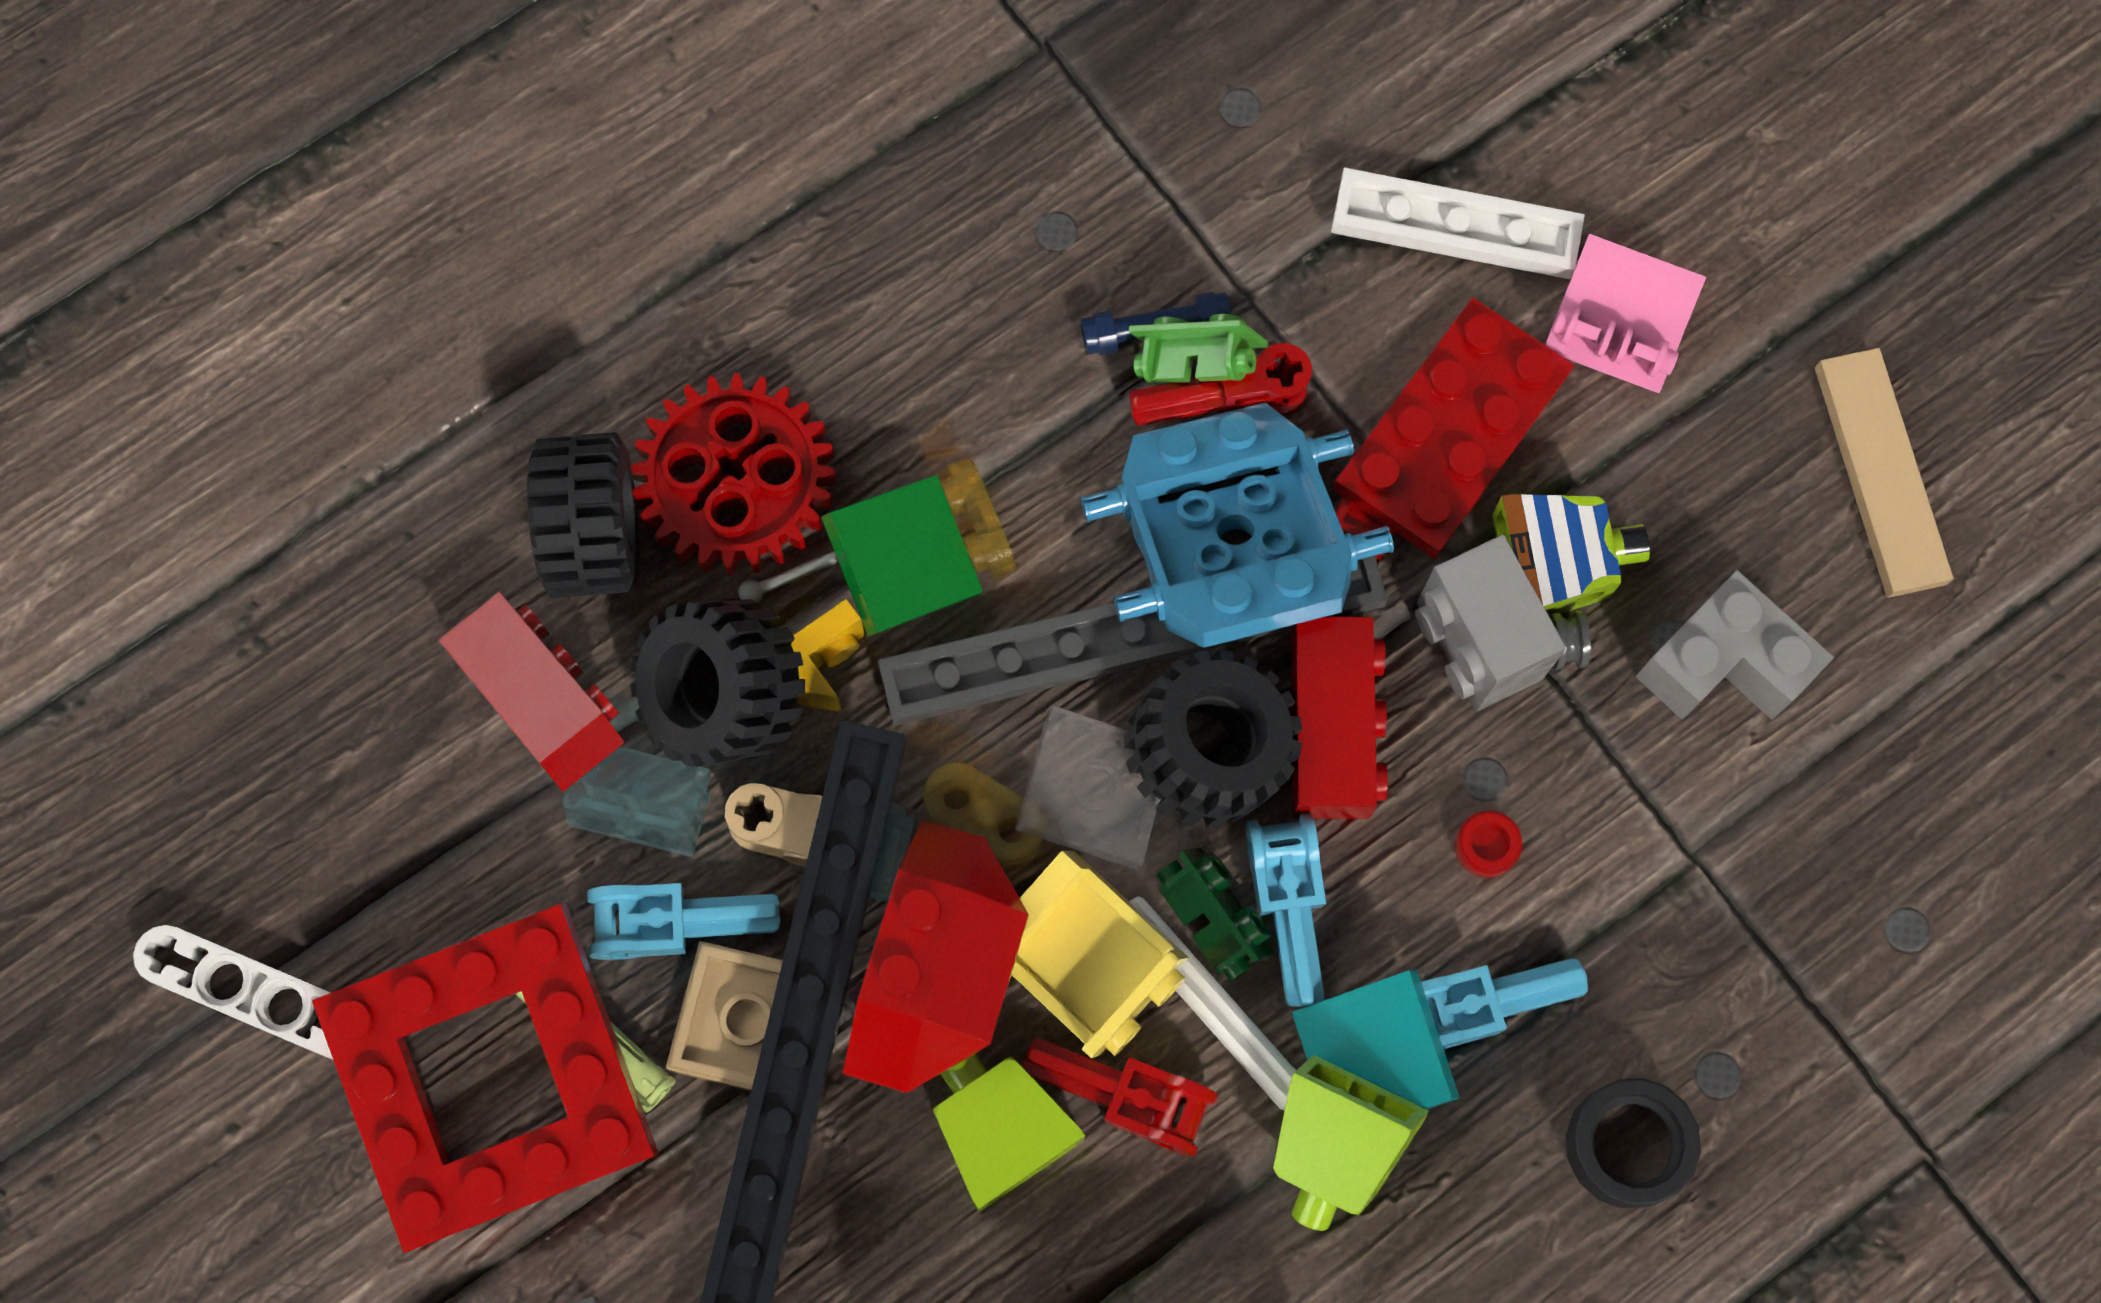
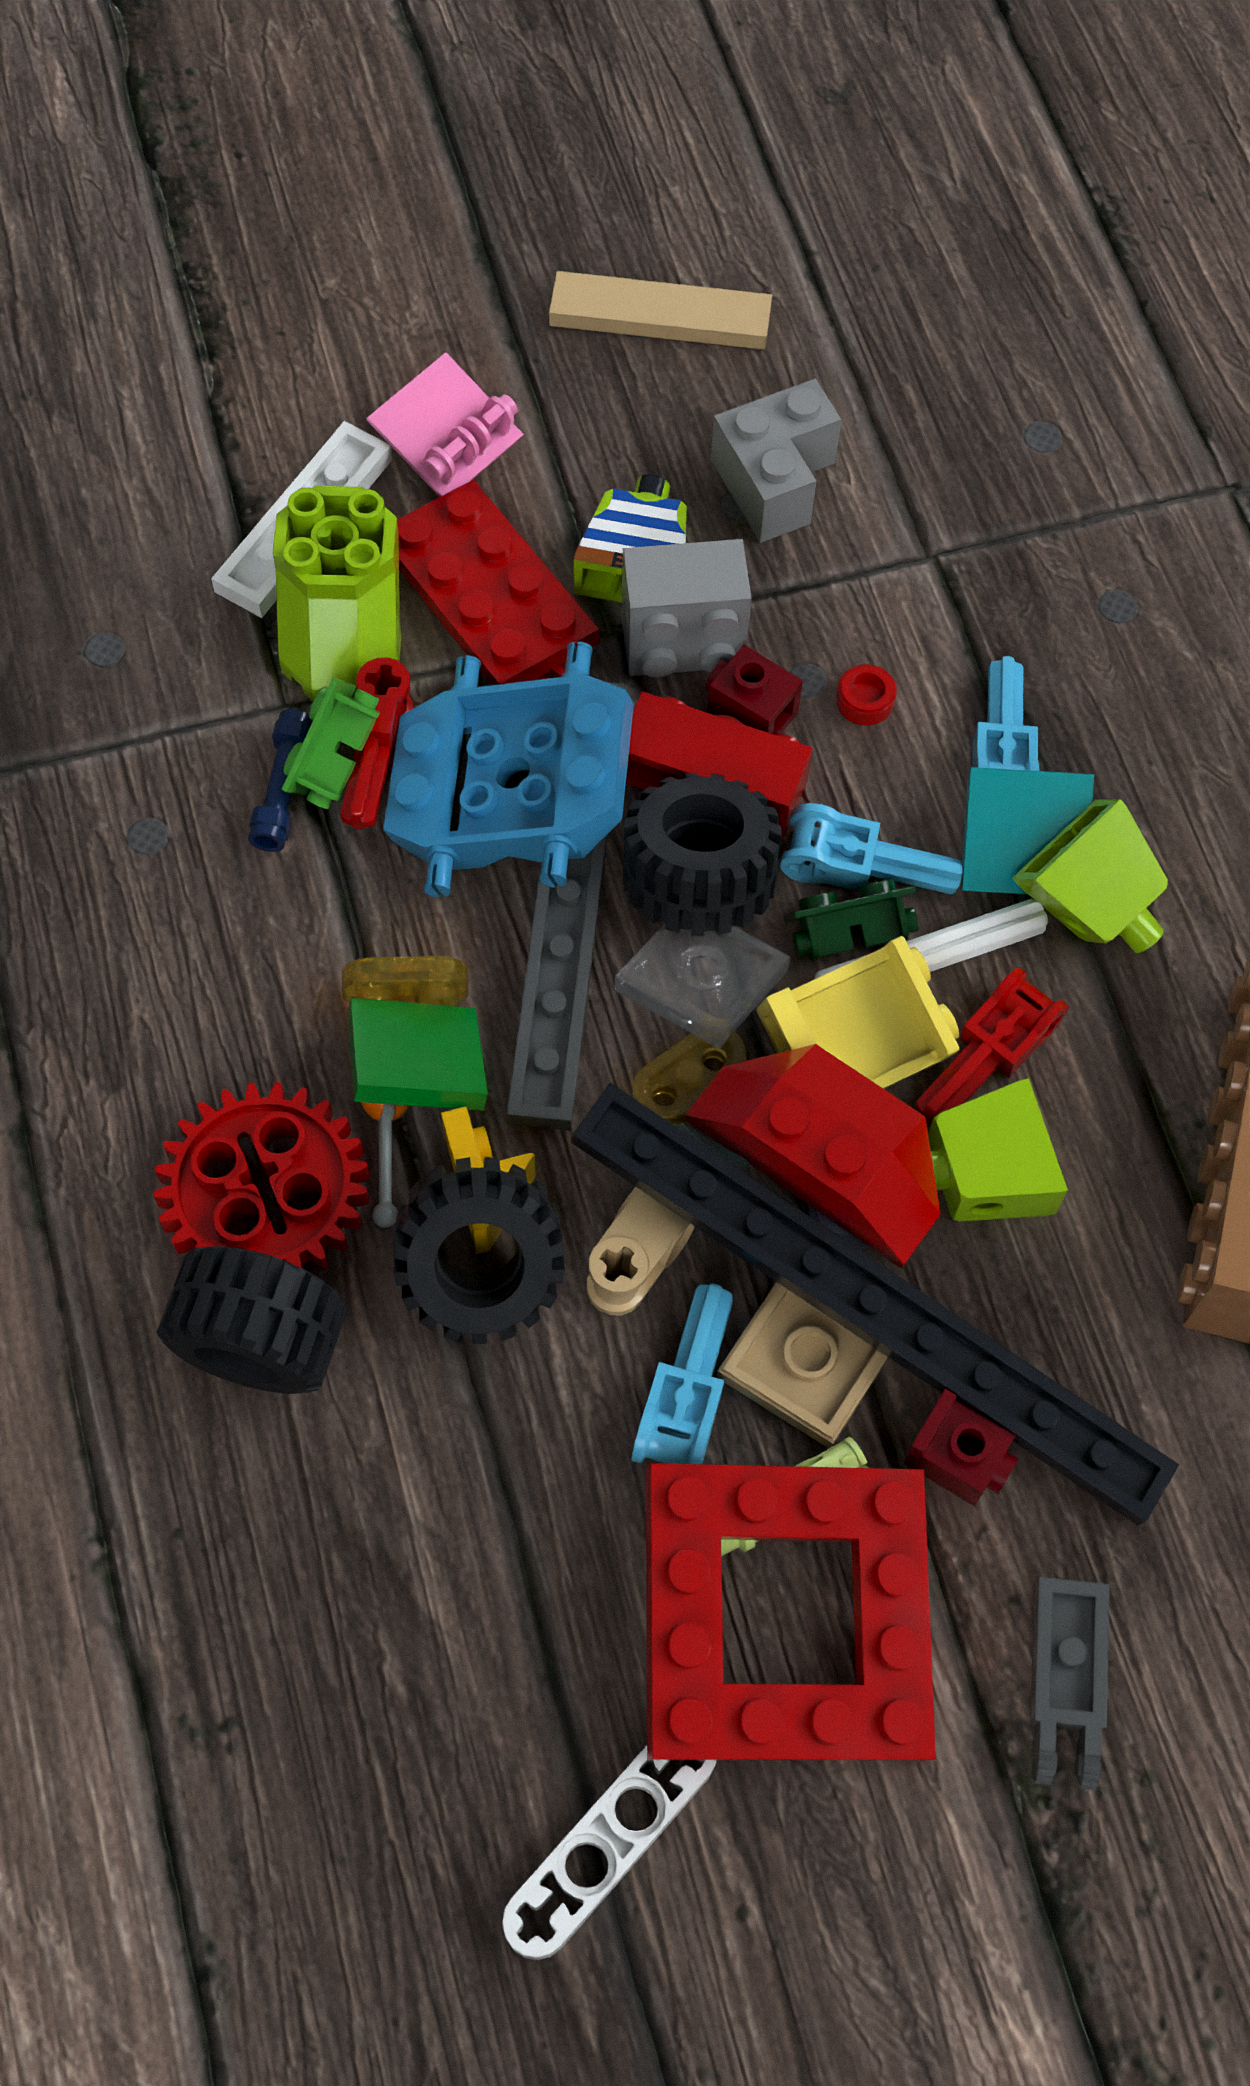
camera: 70 degrees left, 10 degrees down
brick [438,592,625,792] -> none
clear light blue hinge [562,747,711,857] -> none
black tyre [1566,1078,1701,1208] -> none
none -> lime brick [272,485,401,701]
none -> dark red brick [705,645,803,734]
none -> dark red brick [903,1389,1018,1506]

